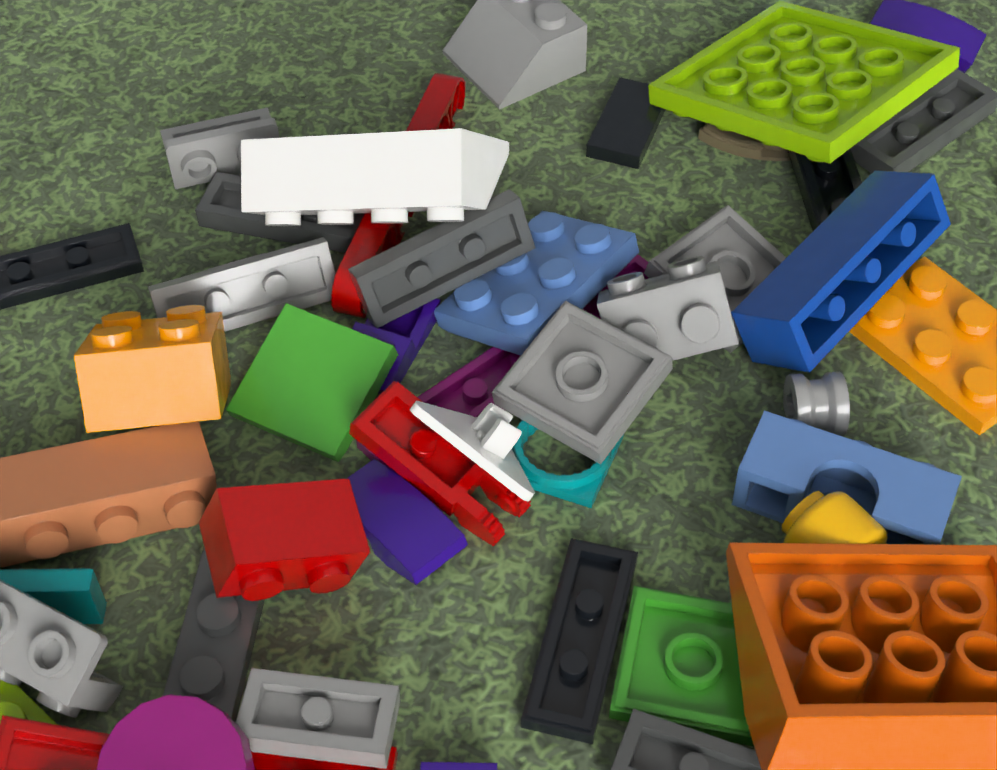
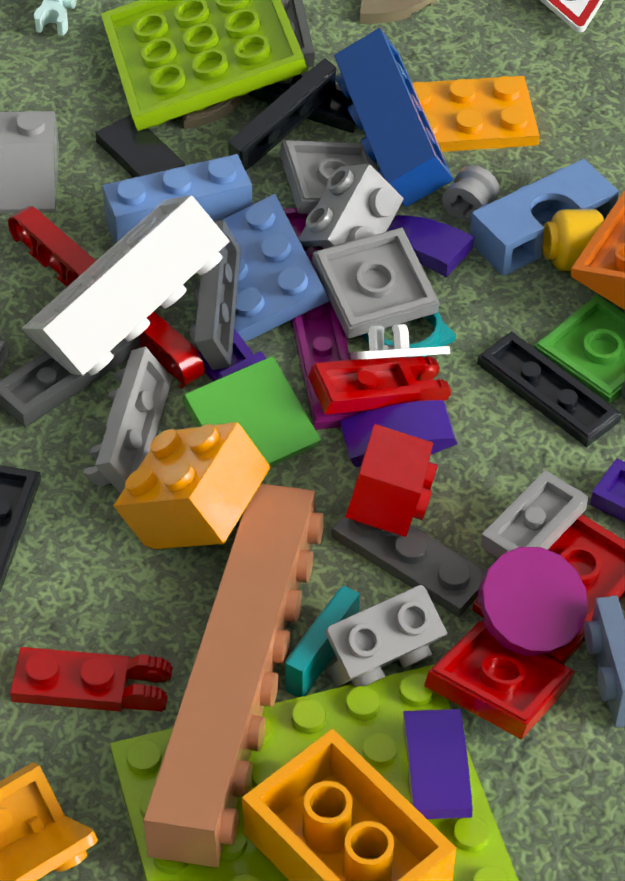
camera: 60 degrees left, 0 degrees up
none -> medium blue arch [102,154,252,244]
none -> black tile [228,58,336,171]
none -> dark purple slope [386,215,474,277]

